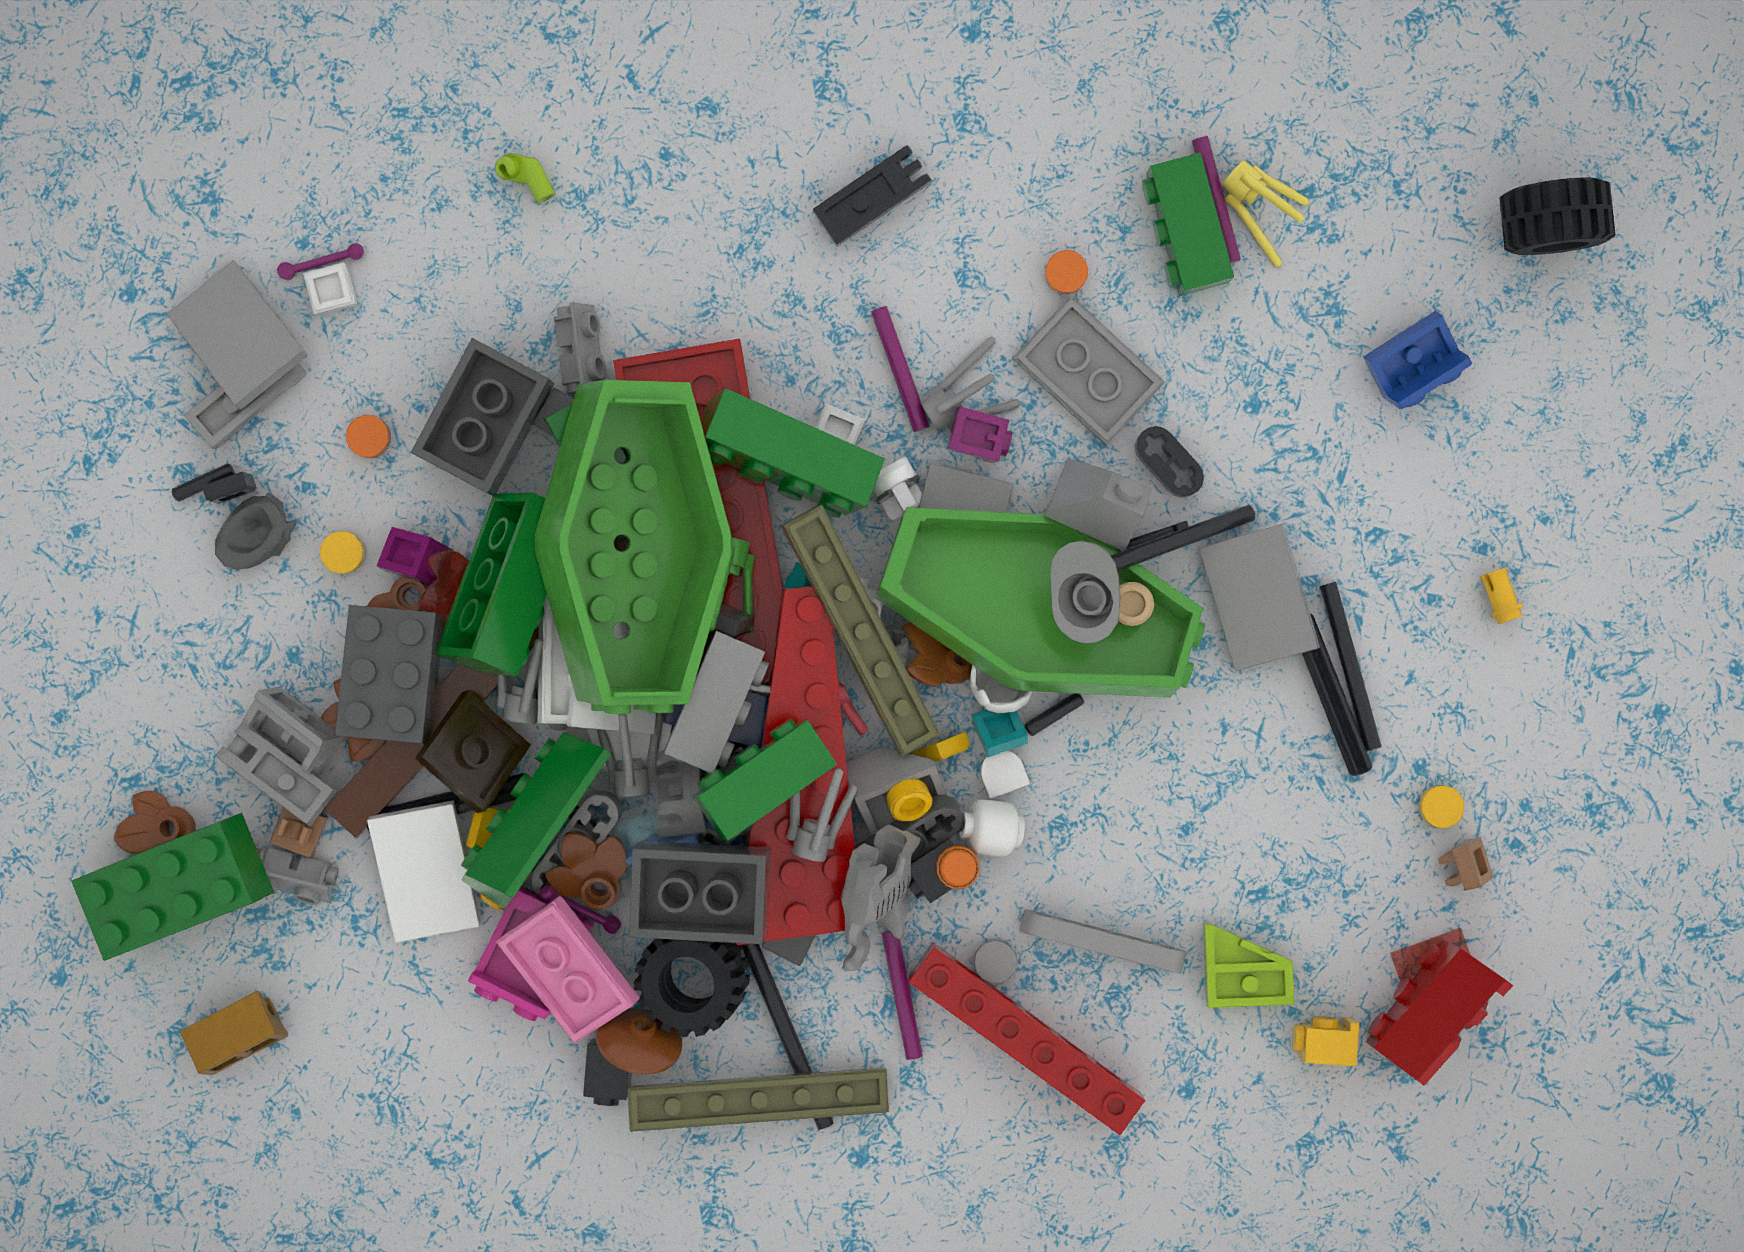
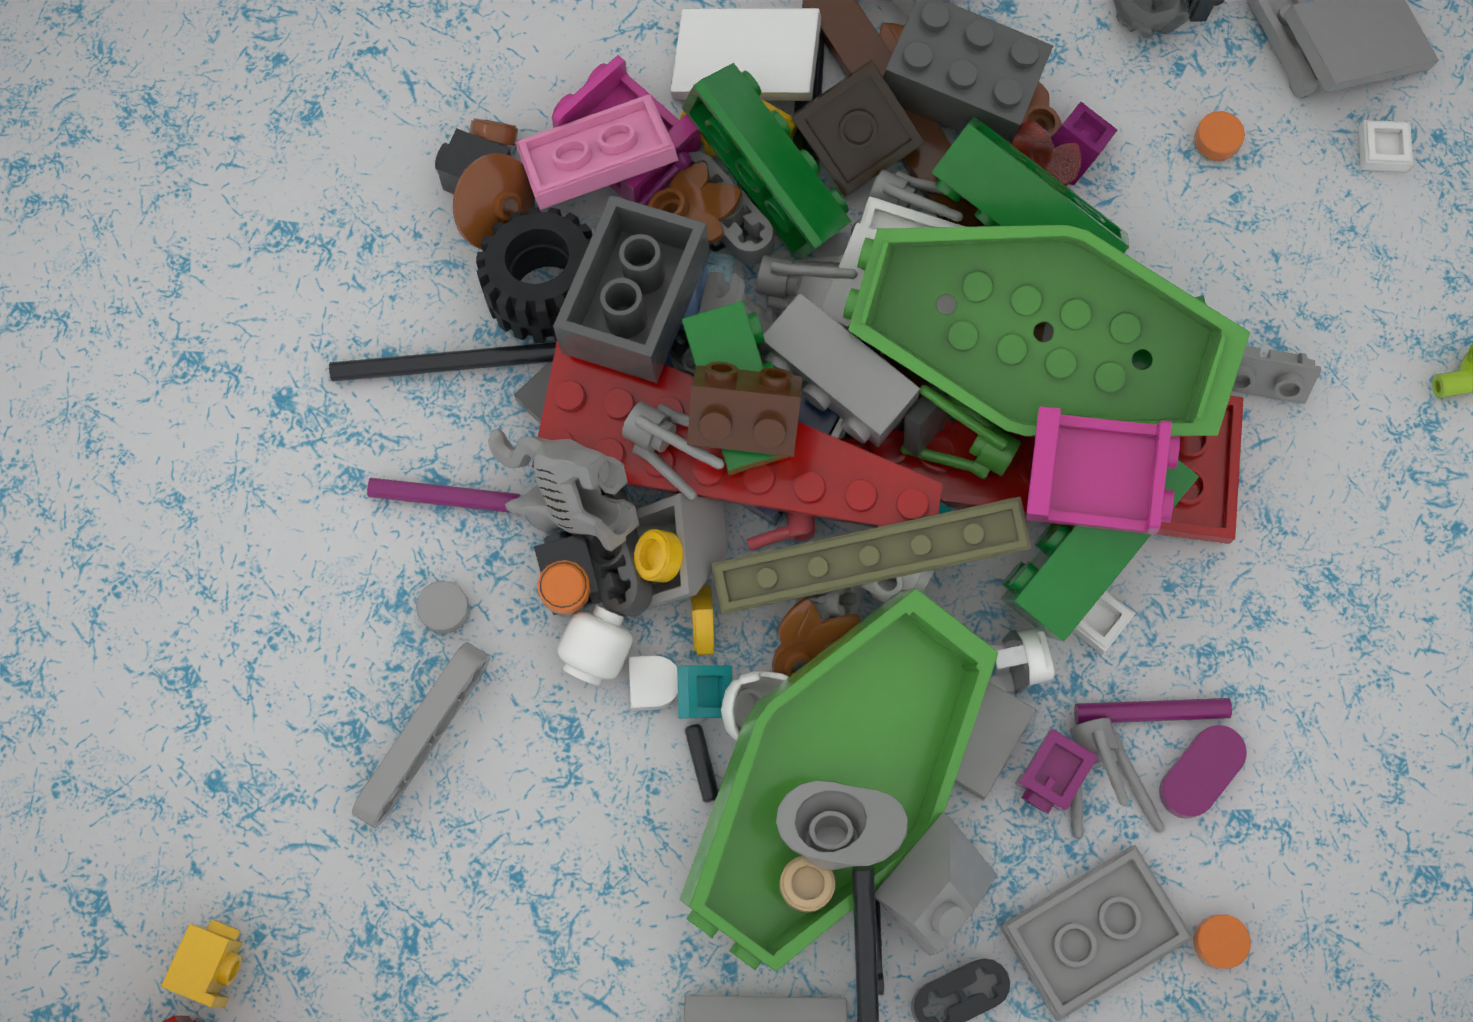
camera: 105 degrees right, 15 degrees down
magenta hinge [277,243,364,280] -> none
yellow piece [320,531,365,574] -> none
dark grey brick [410,338,555,496] -> none
olive tile [627,1067,889,1132] -> none
black hinge [813,145,932,247] -> none
red brick [908,942,1146,1135] -> none
lime wing [1203,923,1295,1008] -> none
none -> dark orange tile [469,118,518,145]
none -> reddish brown bracket [687,362,802,457]
none -> dark pink panel [1026,406,1180,535]
none -> magenta tile [1159,725,1247,819]

